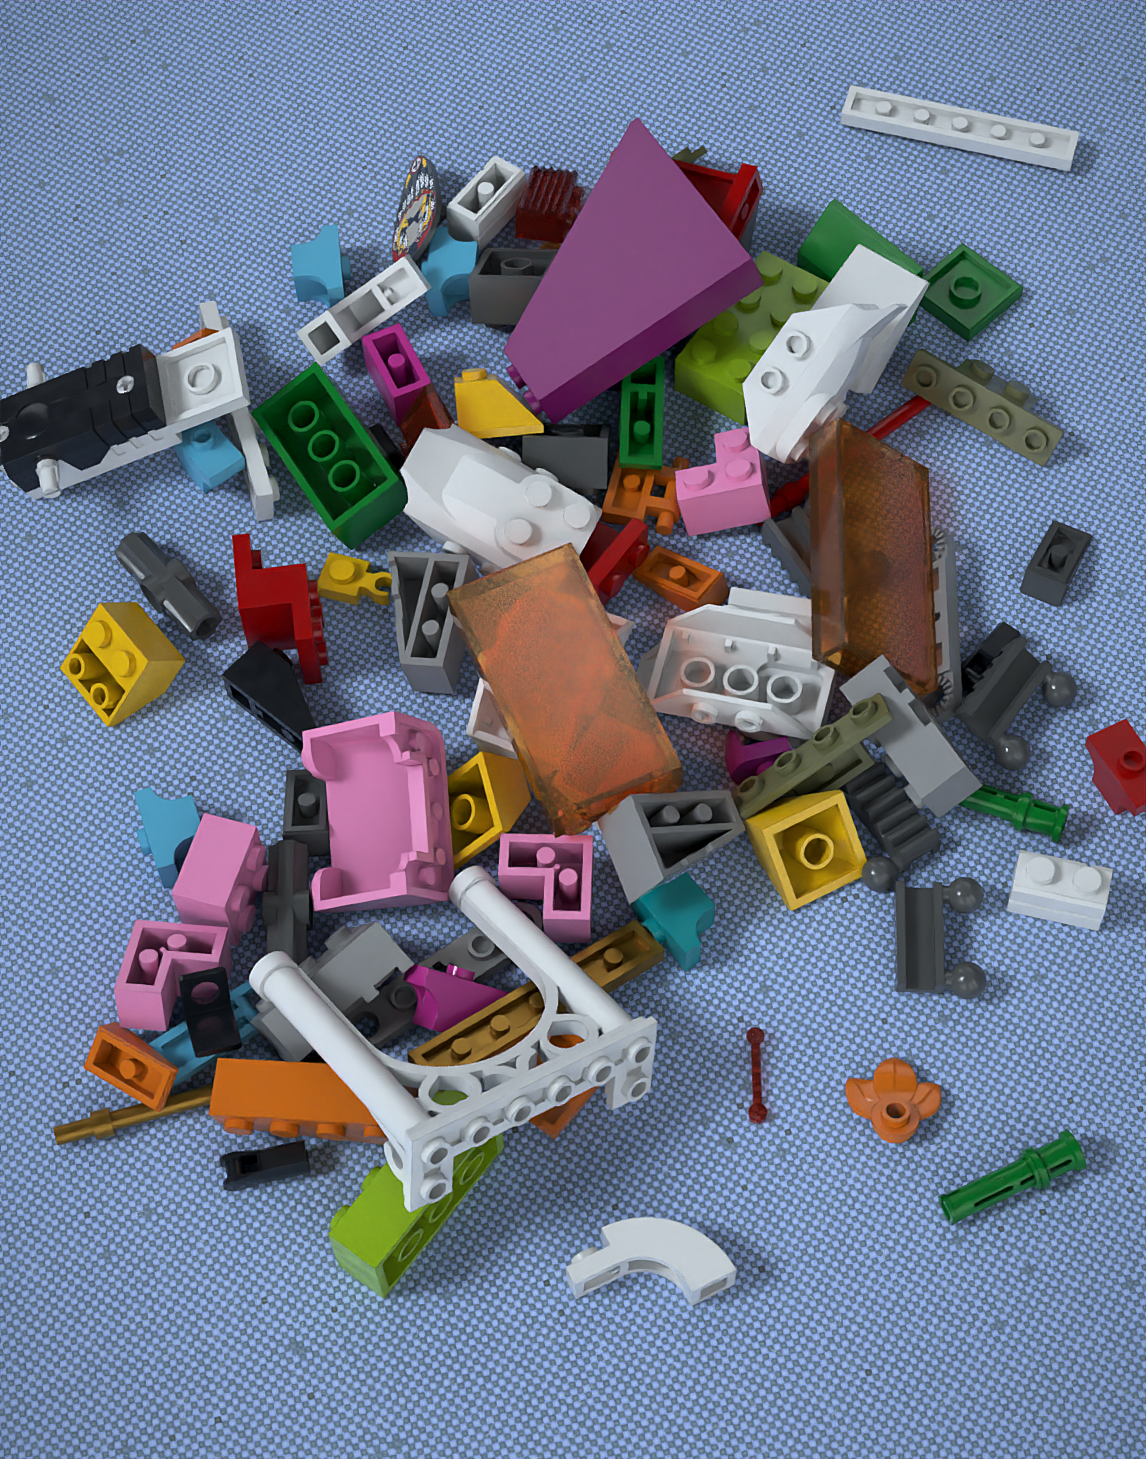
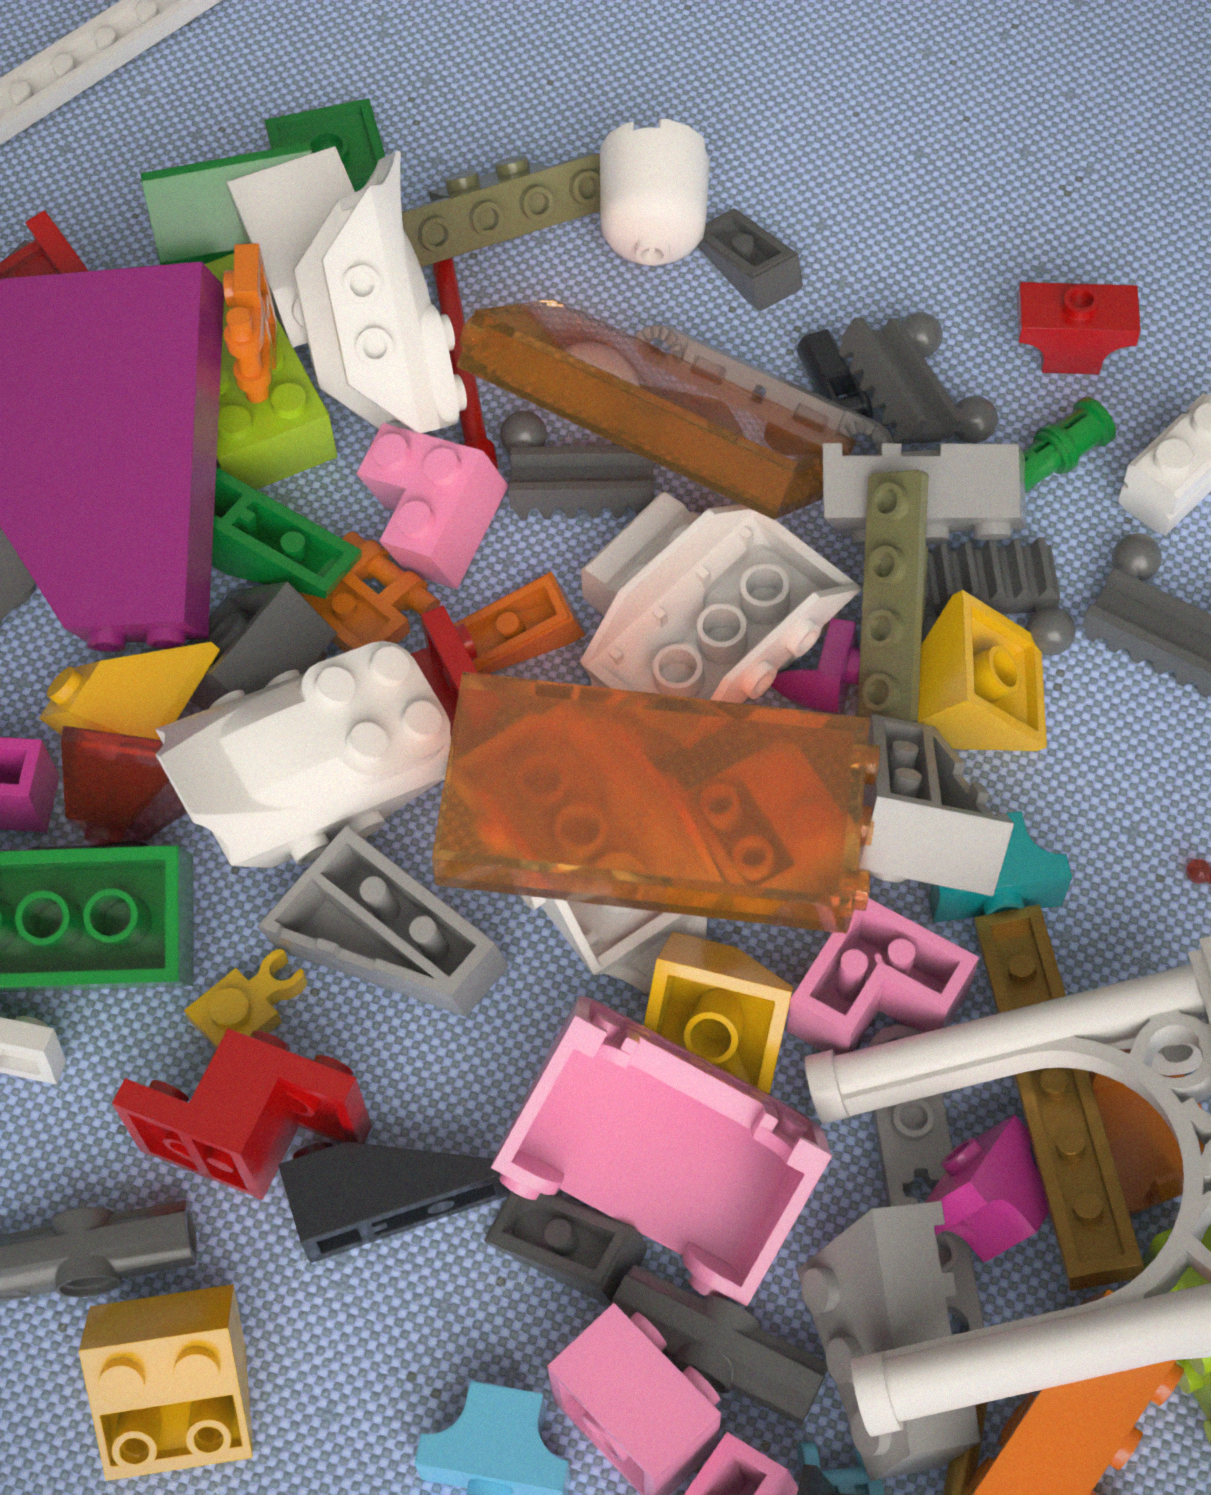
camera: 60 degrees left, 0 degrees up
none -> orange plate [223,243,277,403]
none -> white cylinder [600,119,710,266]

